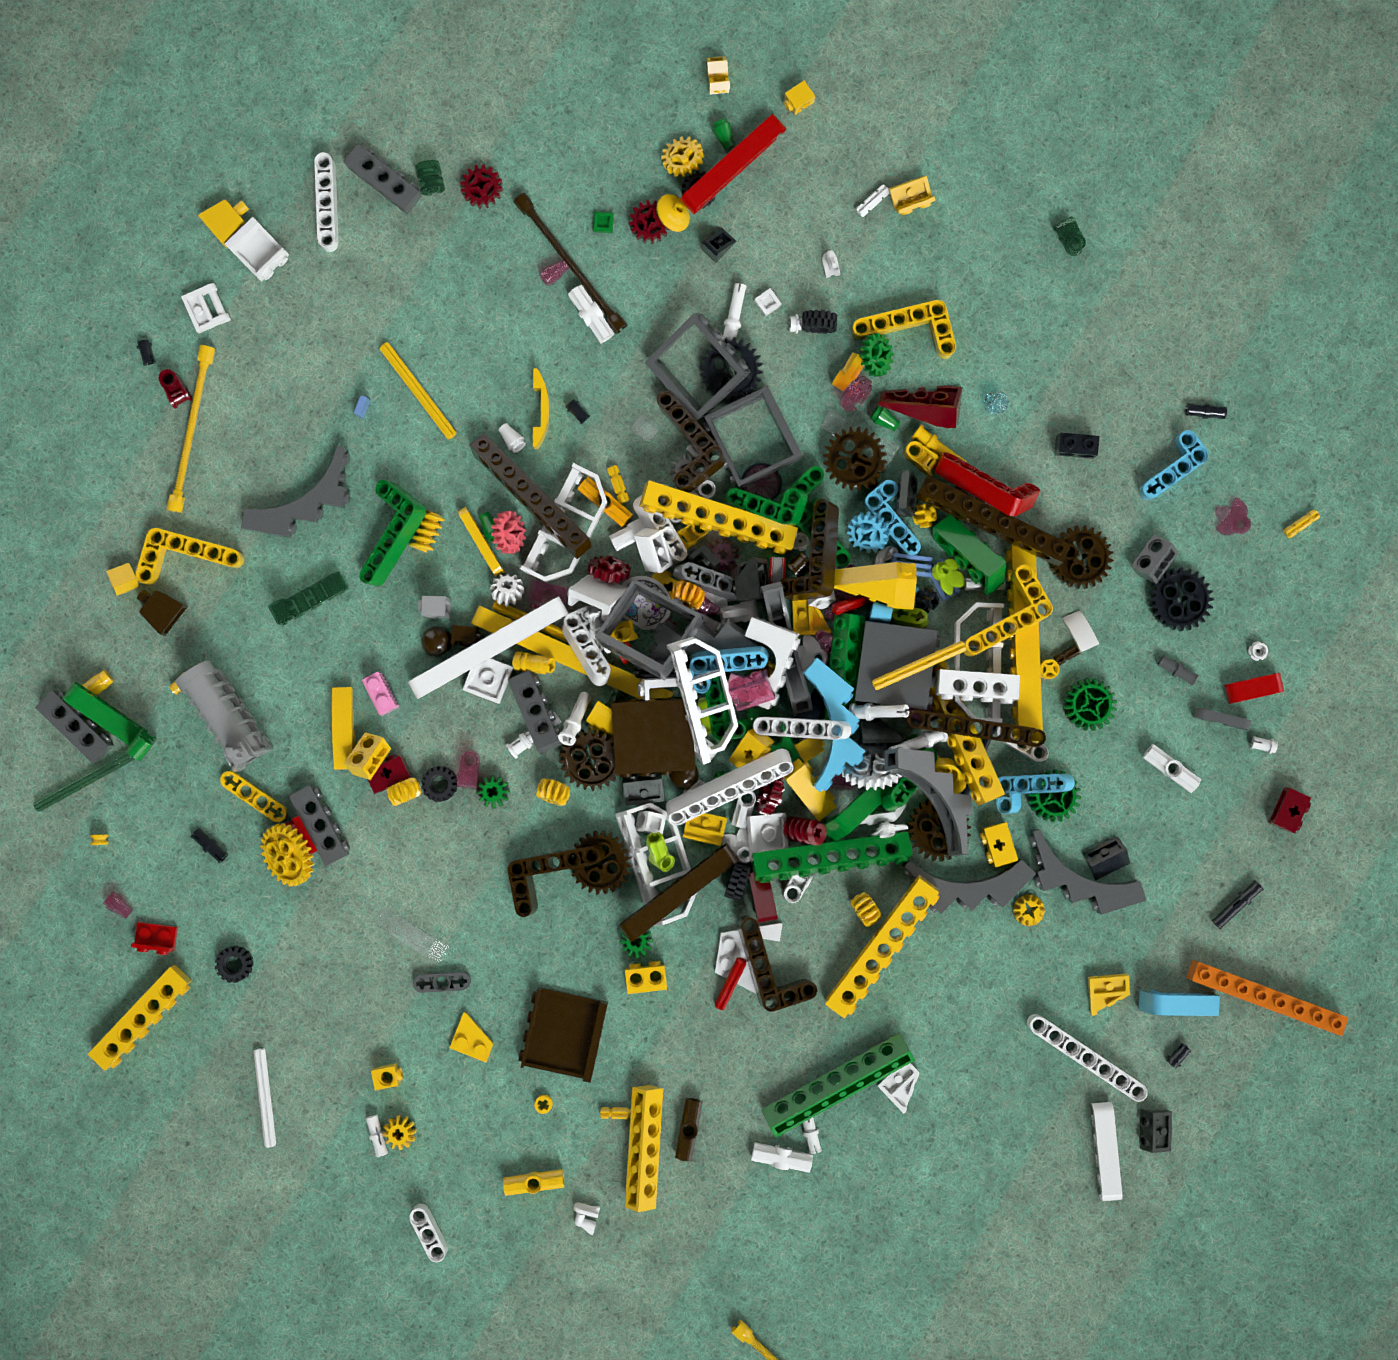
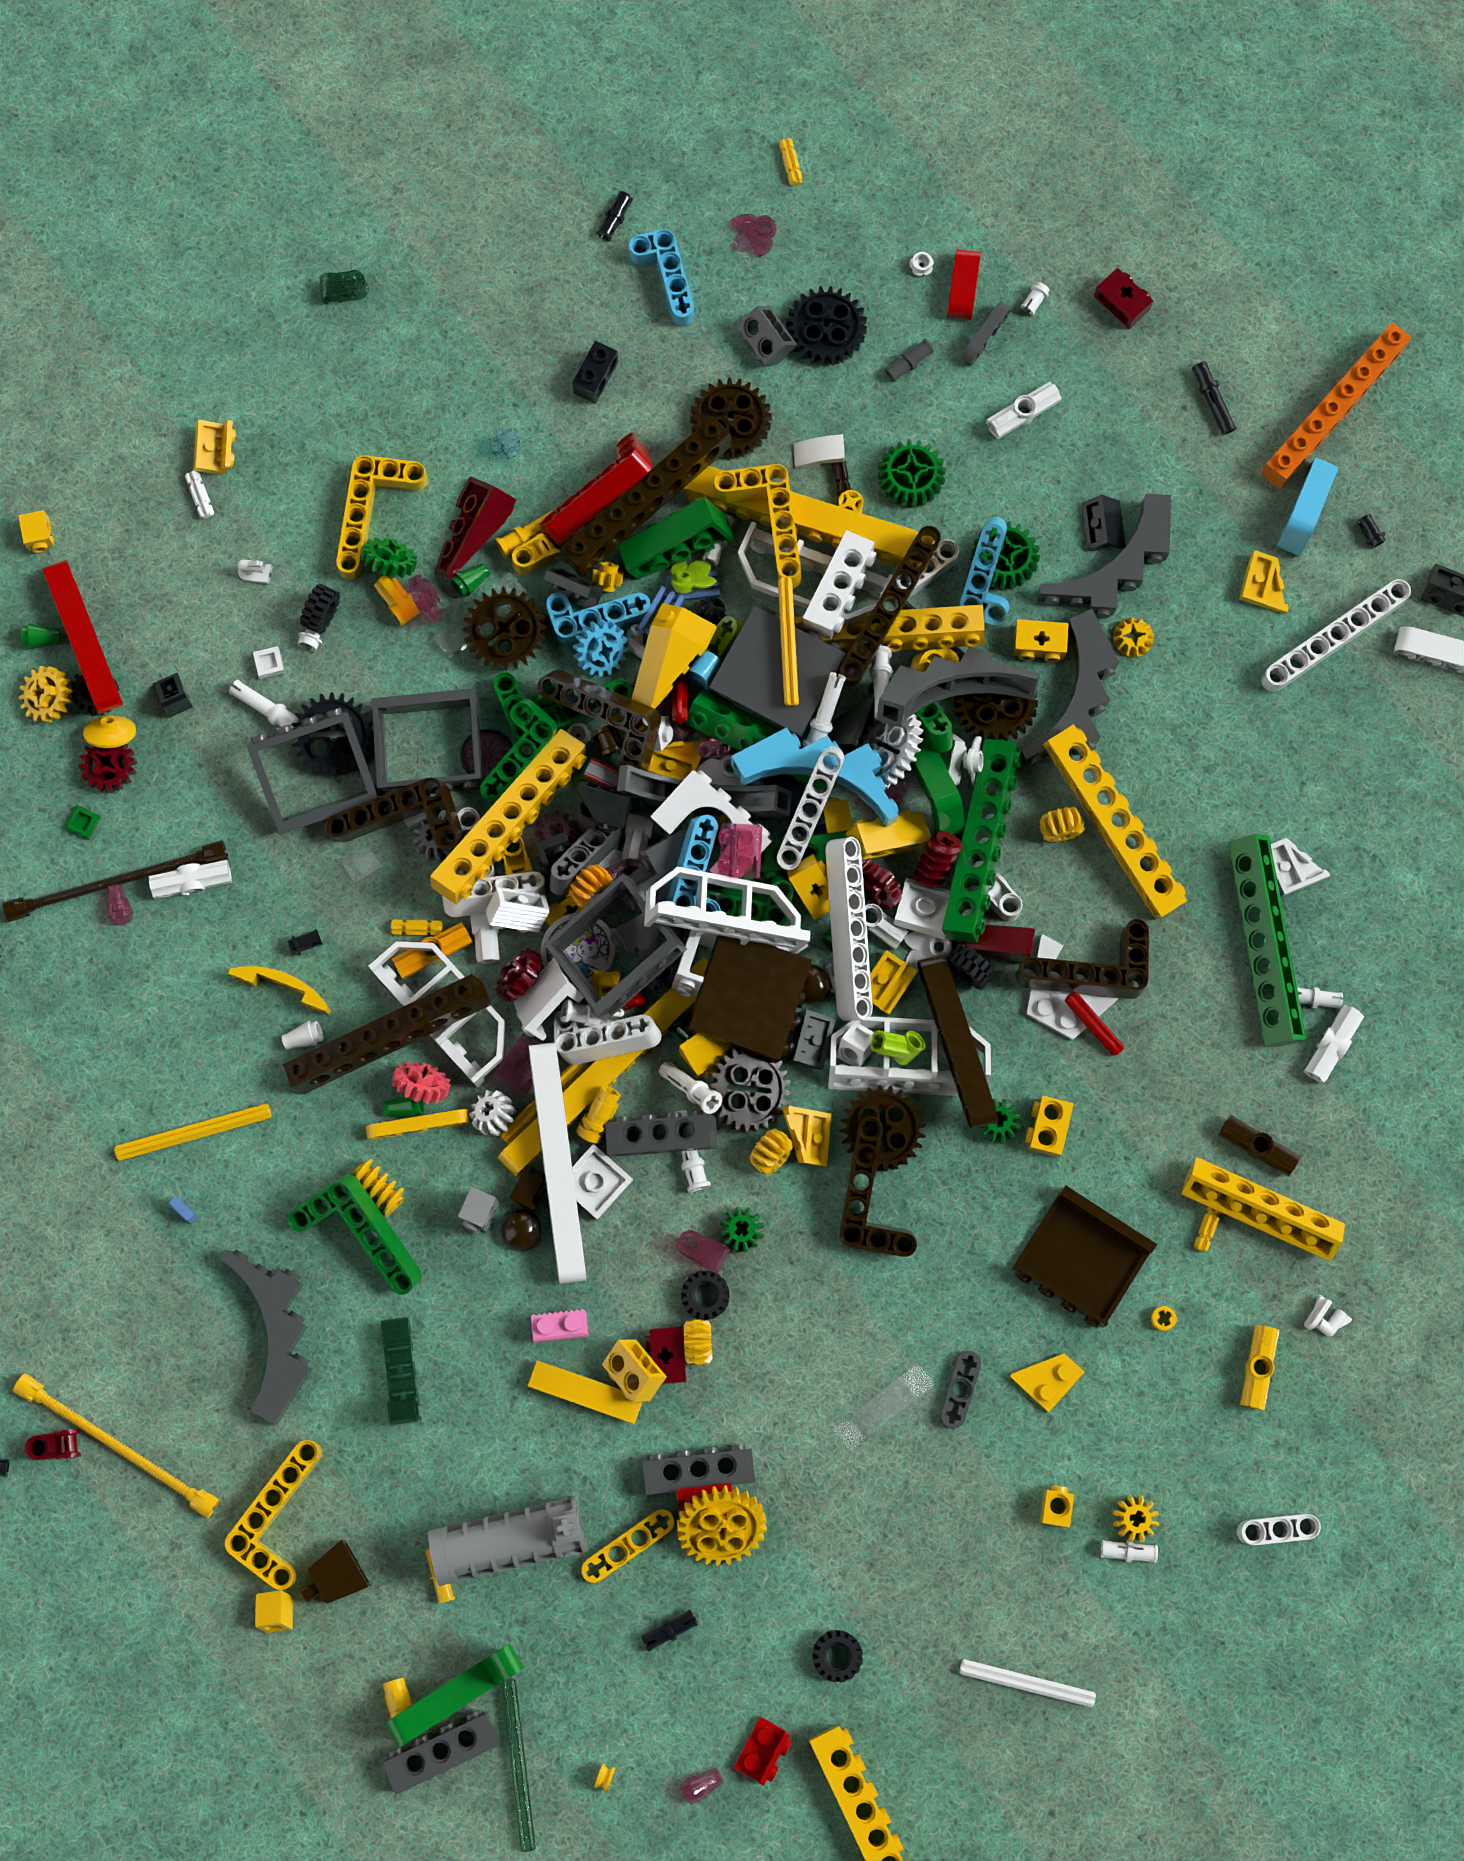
camera: 70 degrees left, 10 degrees down
none -> yellow wing [783,1106,832,1167]

